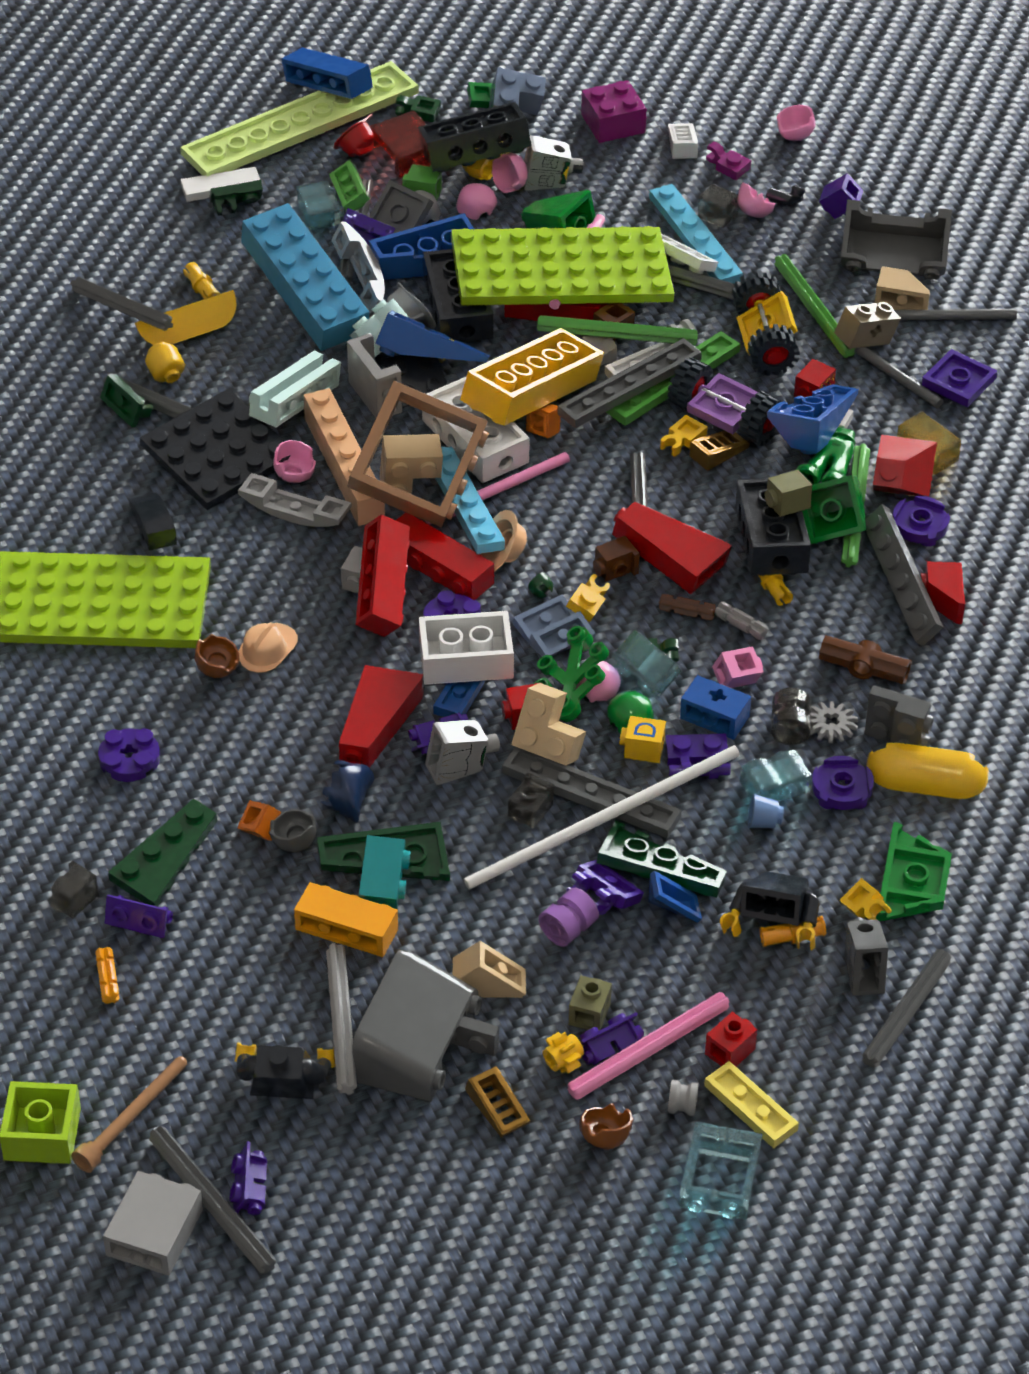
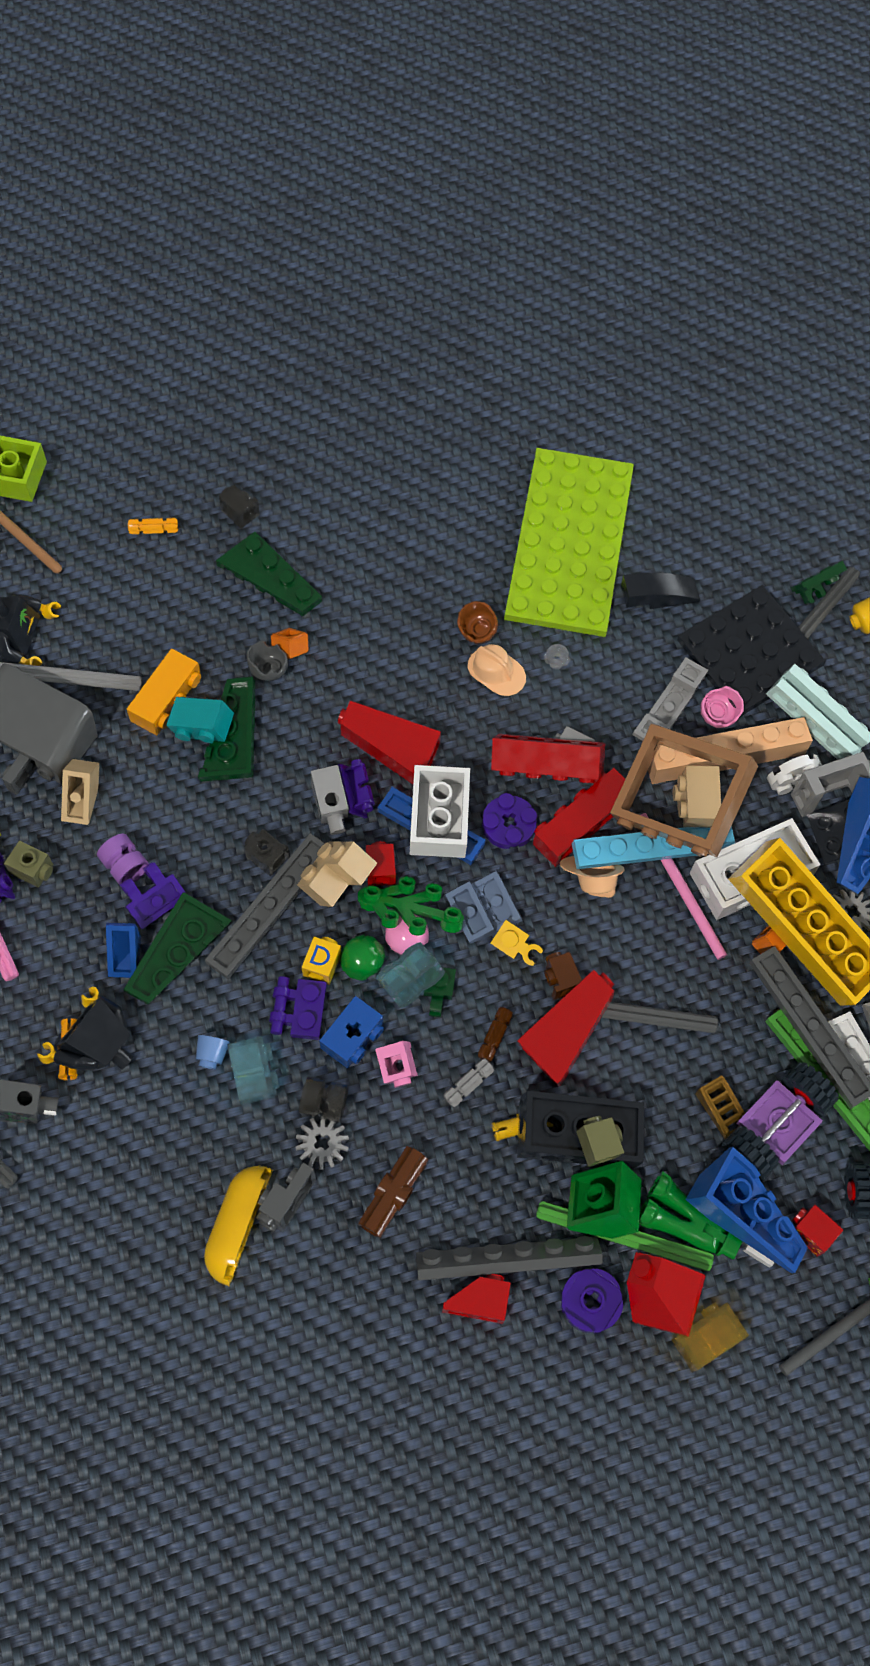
camera: 95 degrees right, 20 degrees up
dark purple plate [98,728,160,782] -> none
dark purple hinge [104,895,173,938] -> none
dark blue hair [321,760,374,823] -> none
white piece [464,745,740,890] -> none
dark green hinge [528,572,553,598] -> none
yellow plate [660,415,708,457] -> none
dark purple plate [812,756,874,810] -> none
yellow plate [839,878,892,920] -> none
green wing [876,822,952,921] -> none
dark purple plate [921,349,997,408] -> none
none -> clear plate [544,644,570,669]
none -> white plate [767,754,822,795]

